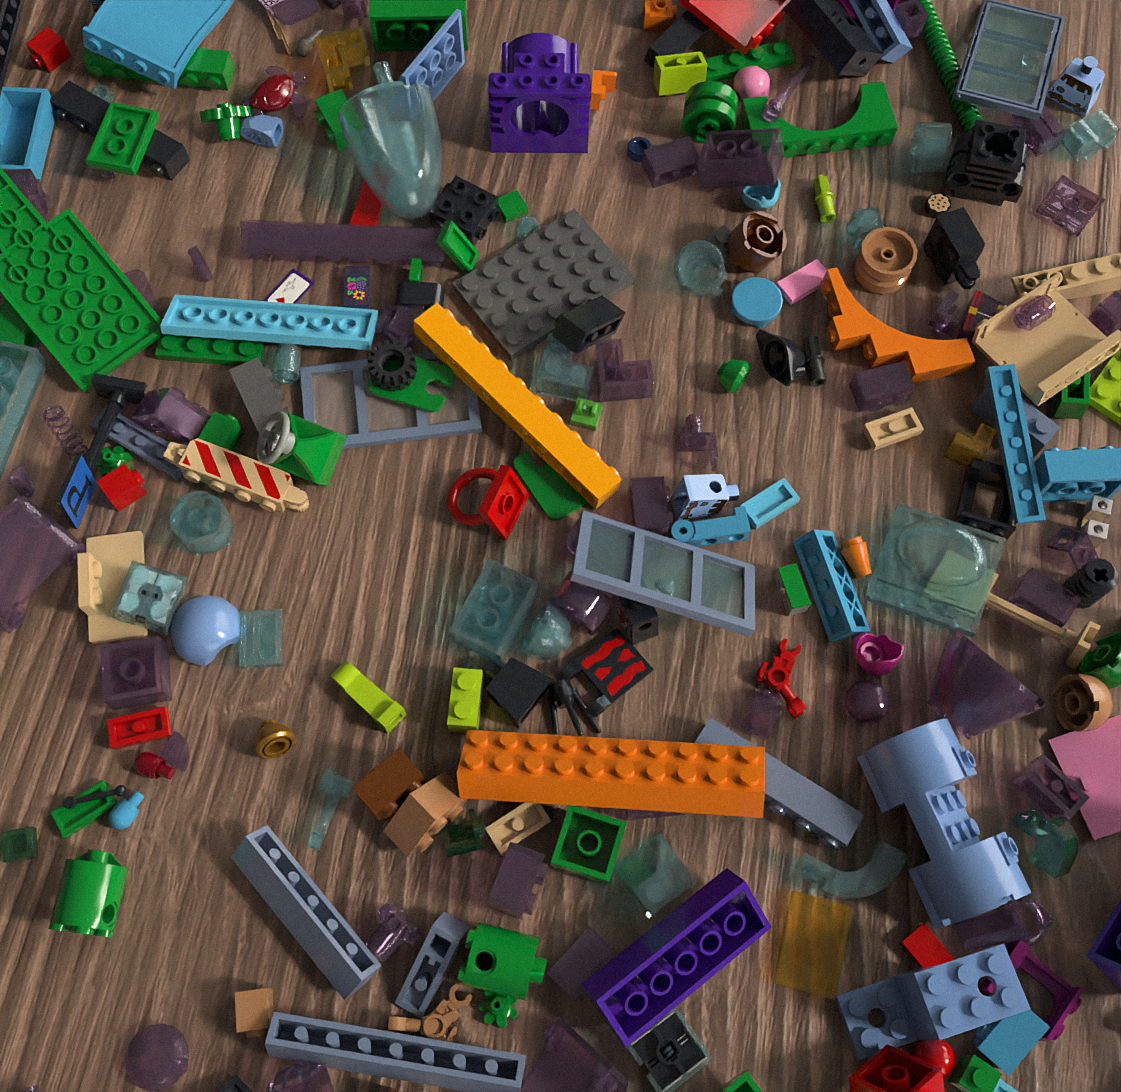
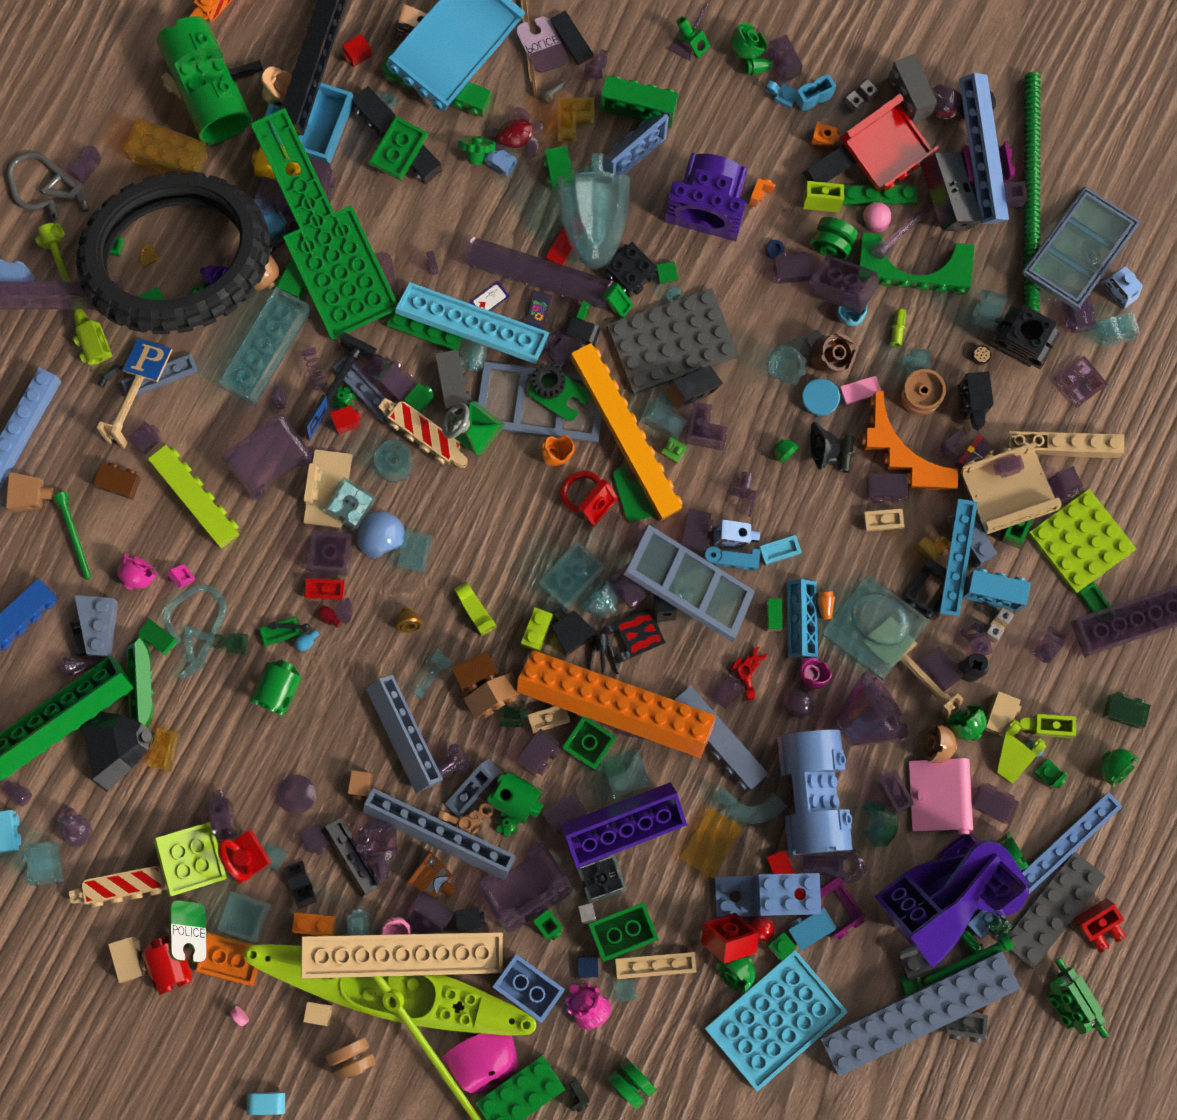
camera: 15 degrees right, 10 degrees up
none -> orange helmet [541,435,574,466]

